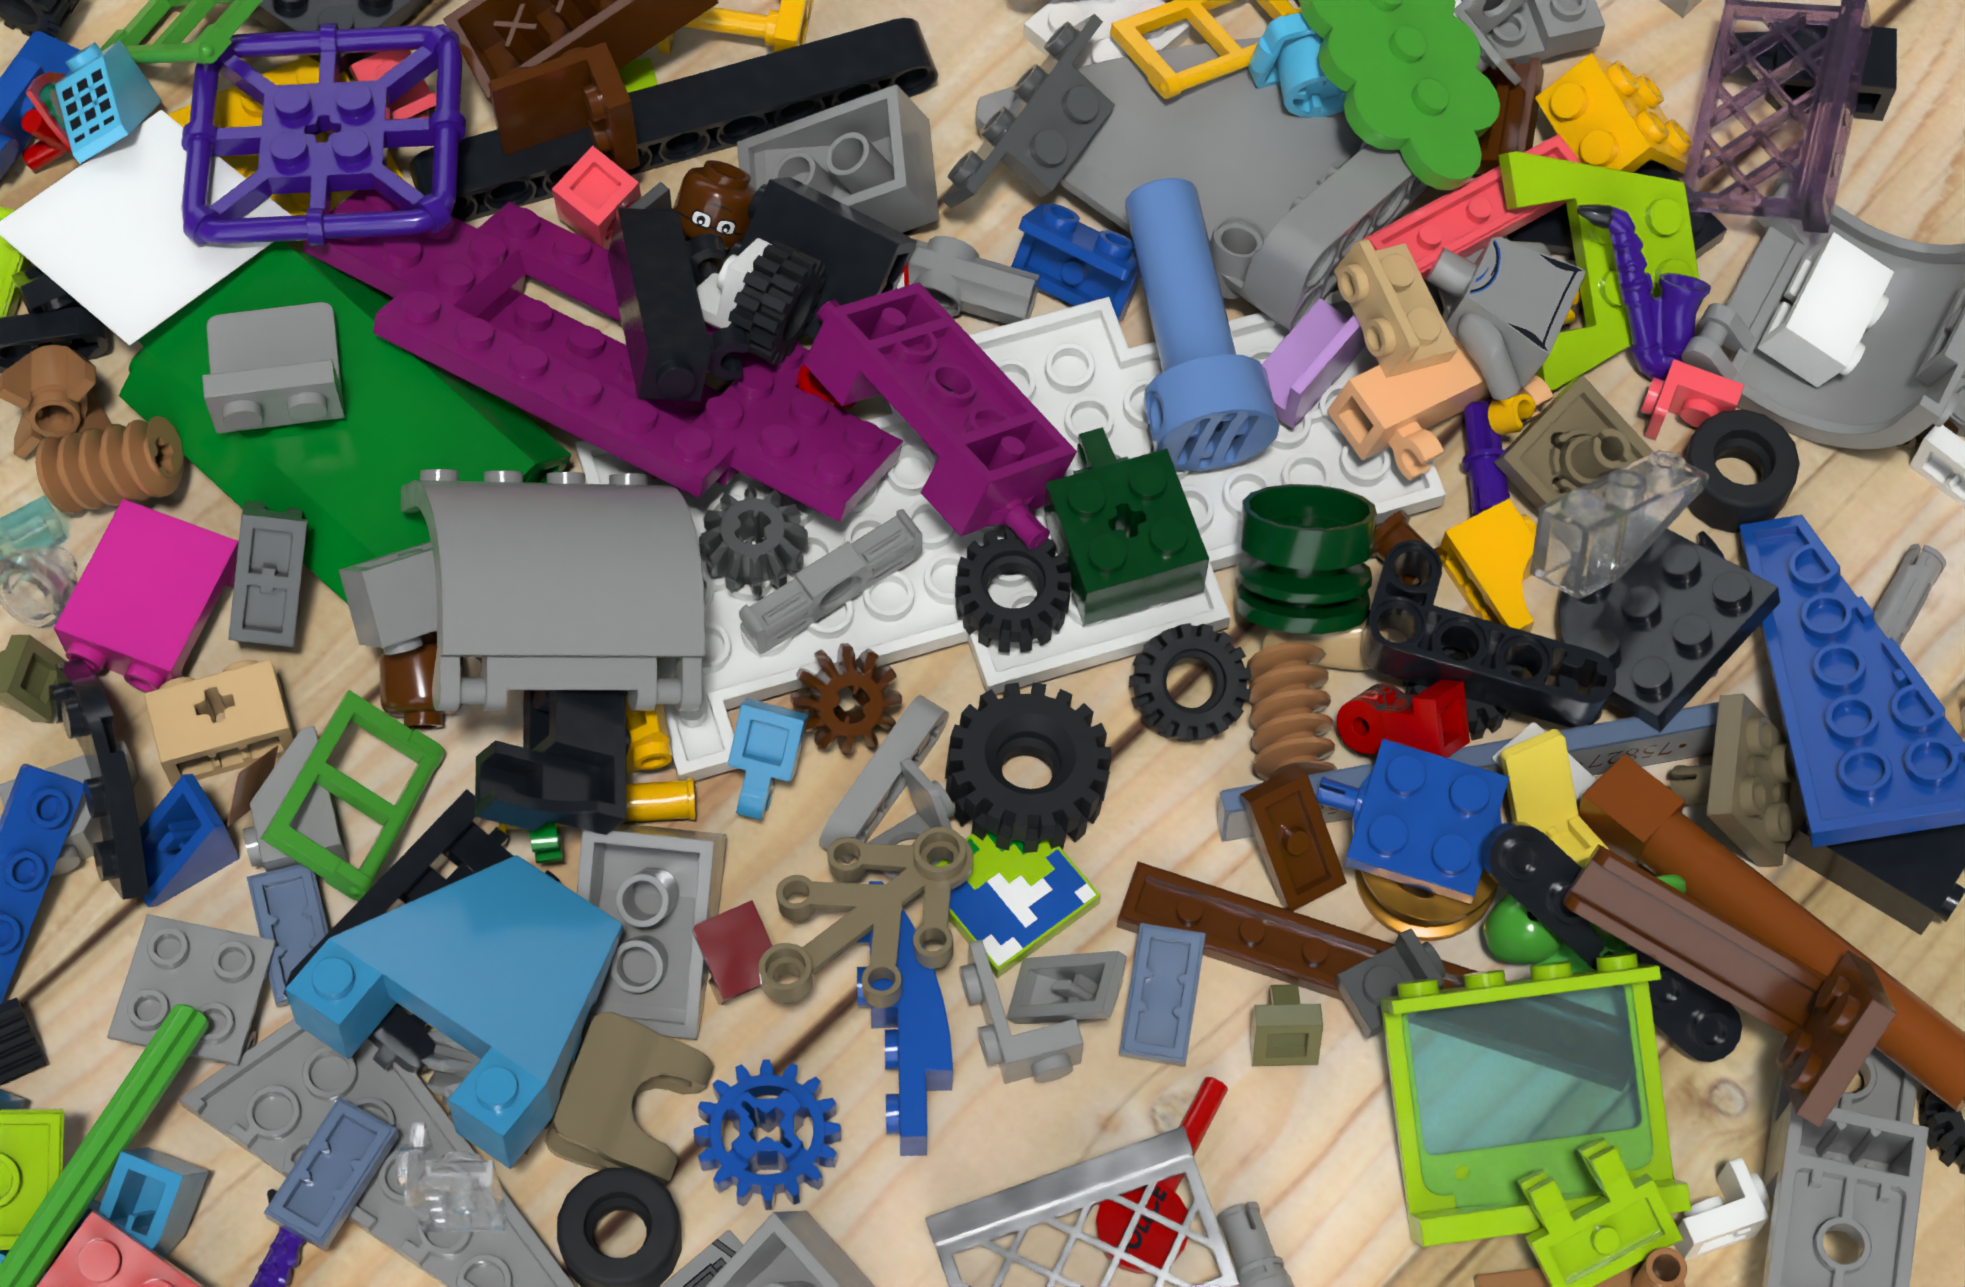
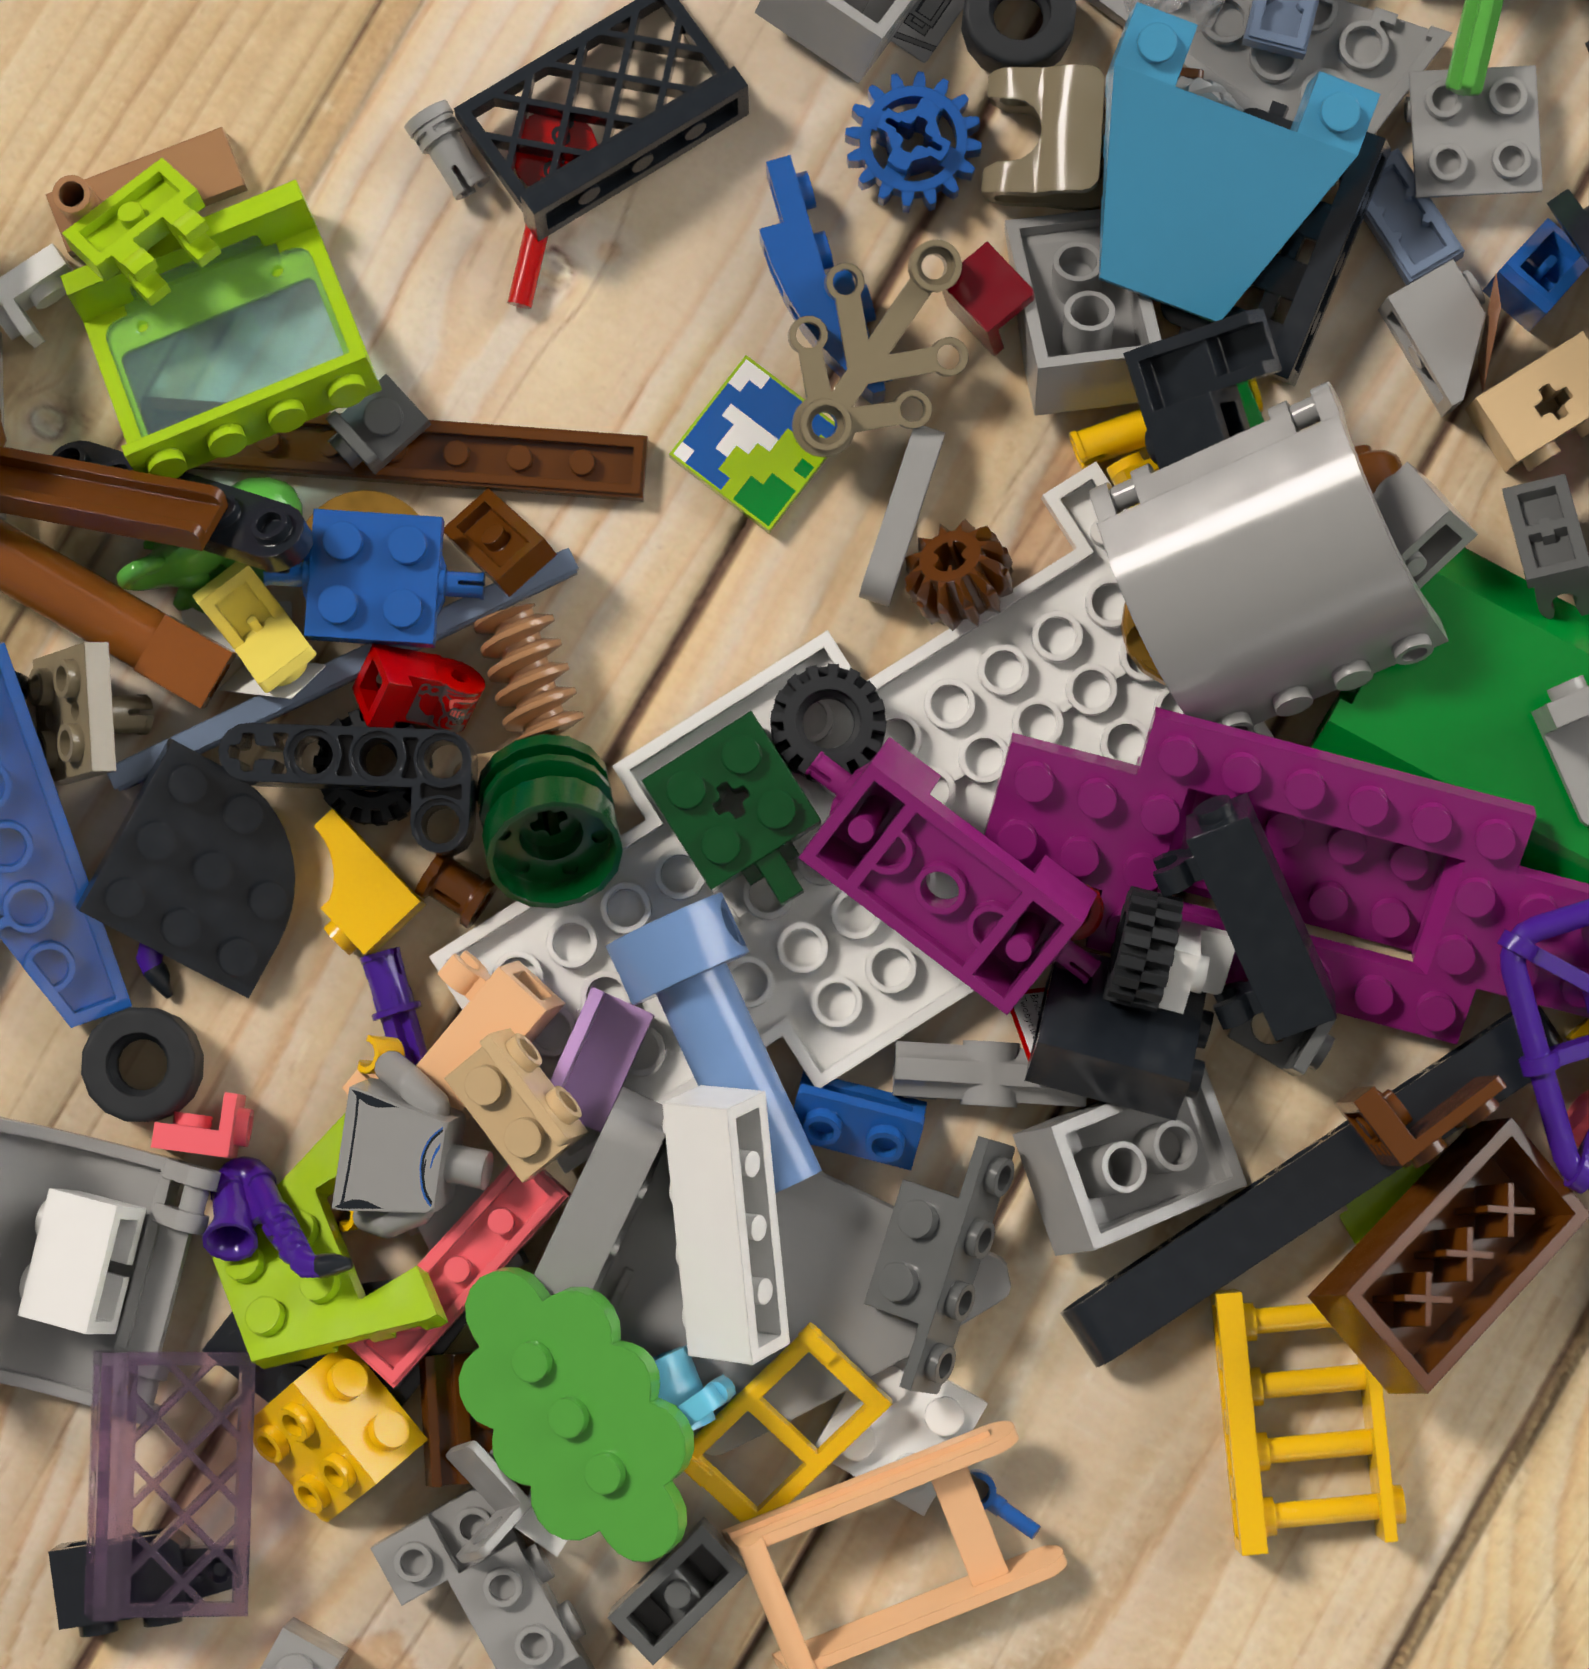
camera: 170 degrees right, 20 degrees up
bright green window [260,690,445,901] -> none
coral brick [552,146,641,250] -> none
reddish brown head [672,160,756,249] -> none
dark grey gear [699,484,808,598] -> none
dark azure plate [727,698,809,820] -> none
light grey piece [739,509,922,654] -> none
light grey bracket [867,757,955,881] -> none
black tyre [945,682,1112,853] -> none
light grey bracket [959,940,1084,1084] -> none
light grey slope [1006,951,1127,1024] -> none
sand blue plate [1119,923,1206,1067] -> none
black tyre [1129,623,1252,742] -> none
olive tile [1250,984,1323,1066] -> none
dark tan plate [1494,375,1666,553] -> none
clear slope [1530,450,1709,599] -> none
none -> white brick [662,1085,790,1365]

